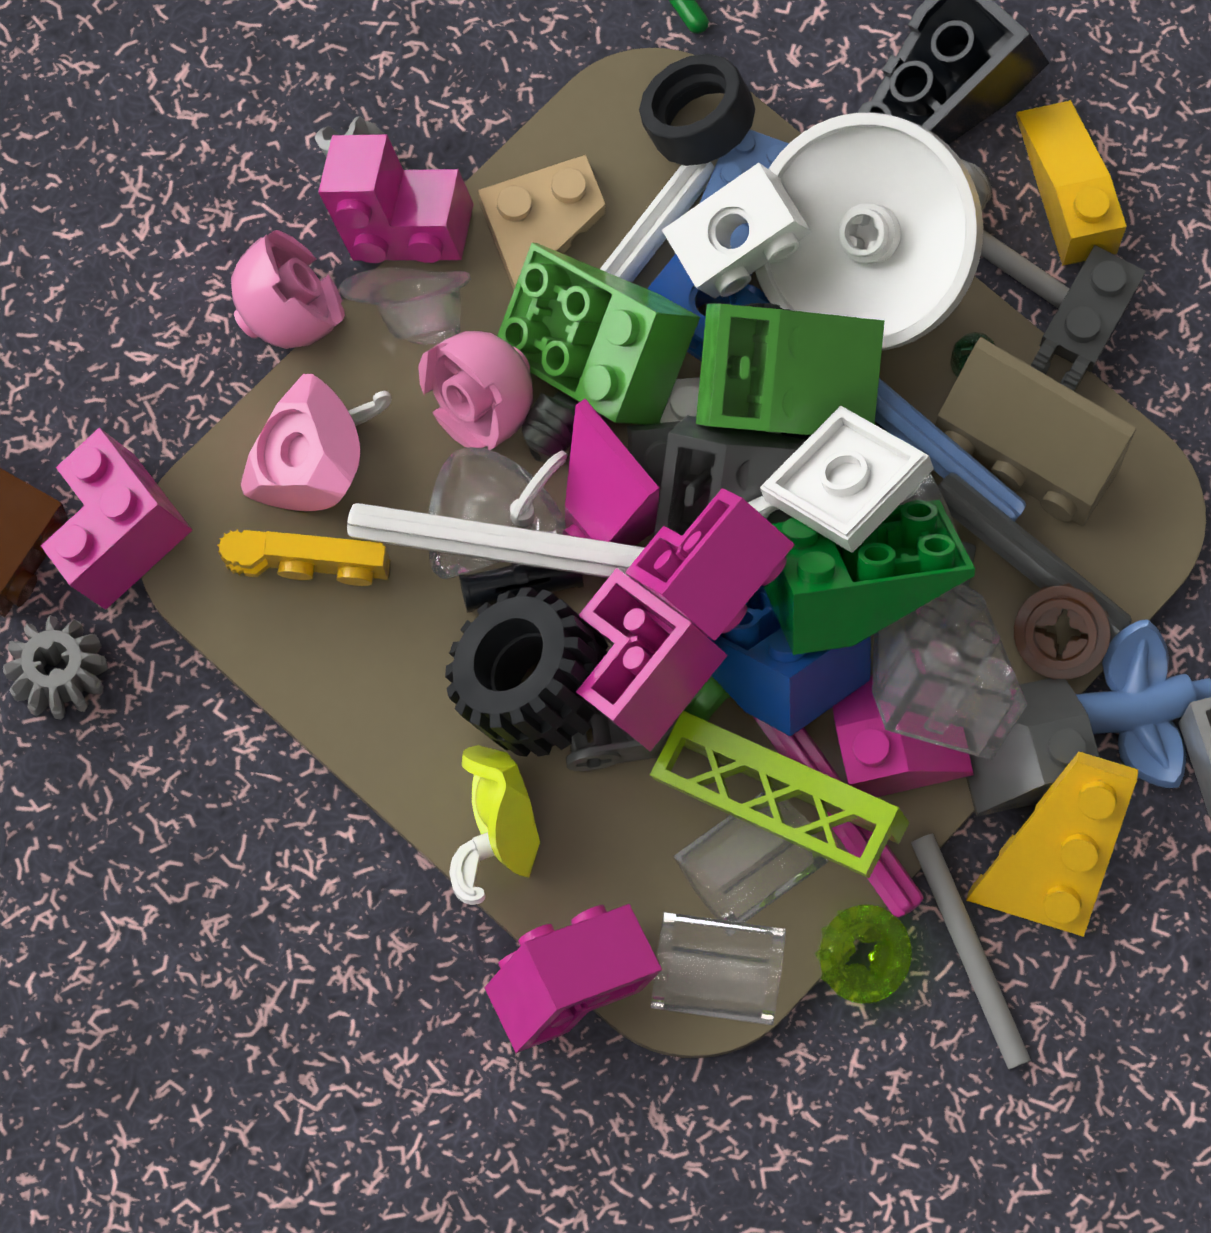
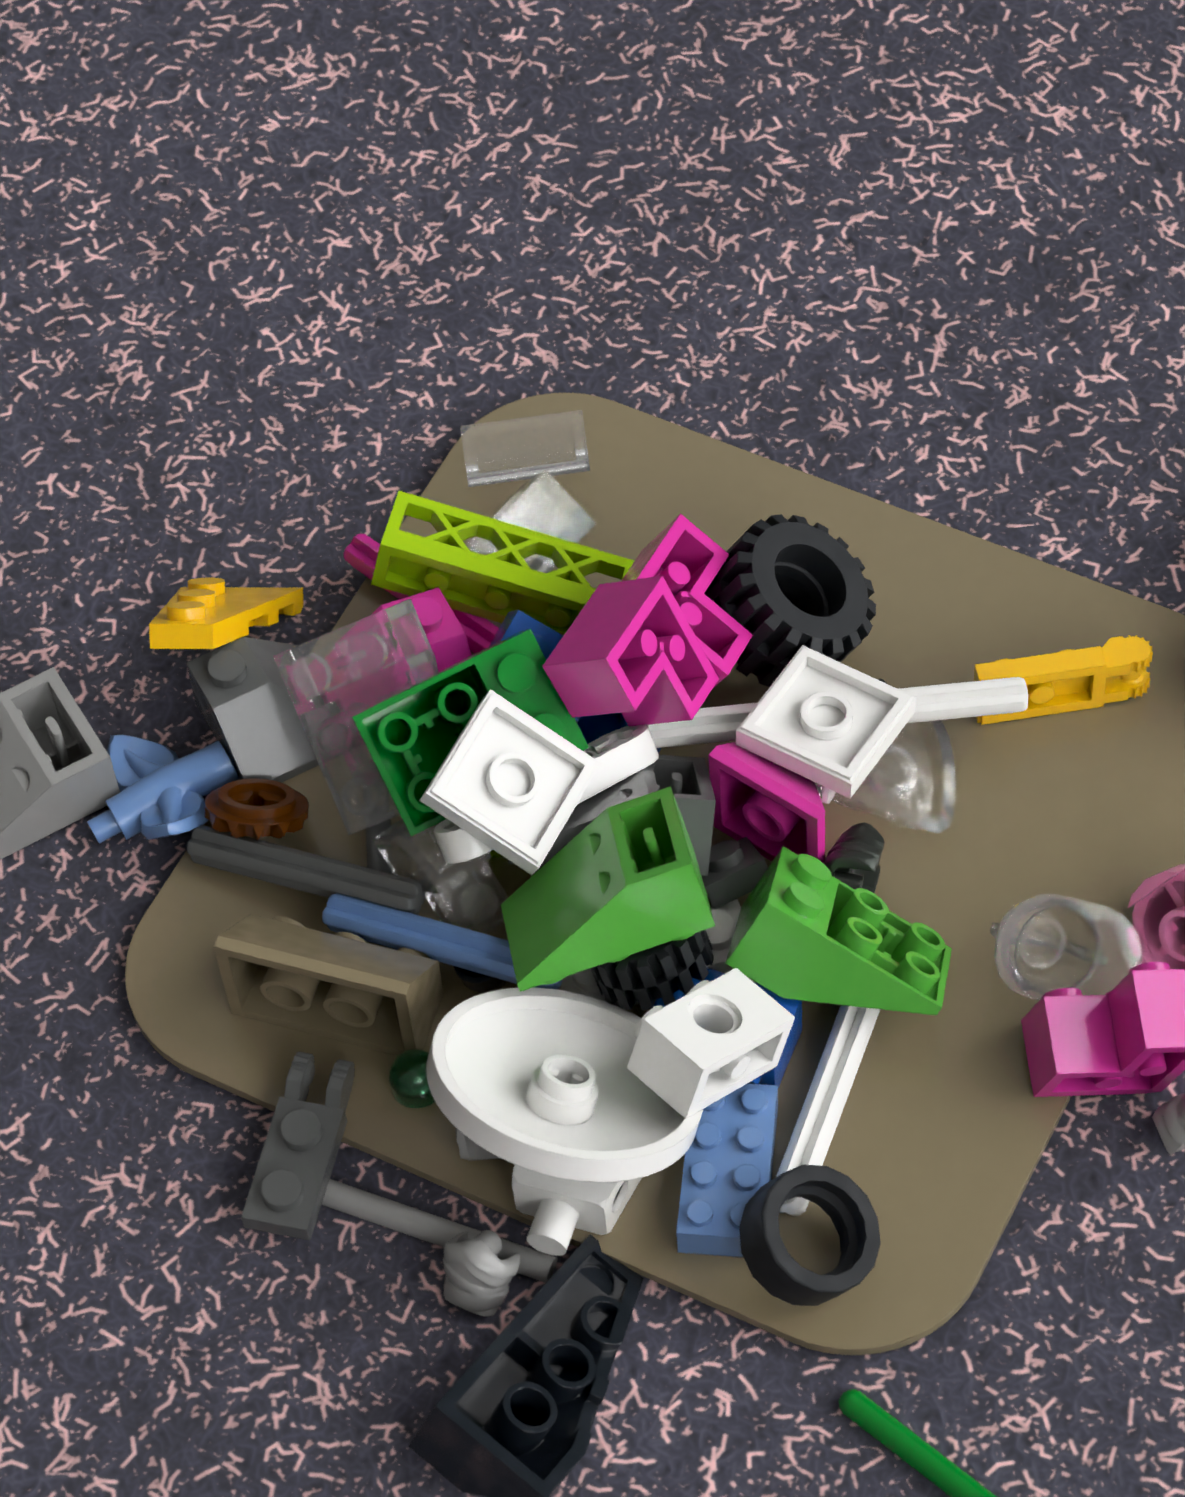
camera: 170 degrees right, 15 degrees down
bright pink hat [241,374,392,511] -> none
bright pink cylinder [418,331,533,451] -> none
neon yellow hat [449,745,540,905] -> none
tan wing [478,155,605,290] -> none
dark pink brick [484,904,662,1053] -> none
clear neon green gear [814,904,912,1003] -> none
light grey bar [911,833,1031,1070] -> none
yellow slope [1016,100,1127,266] -> none
none -> white tile [736,645,916,799]

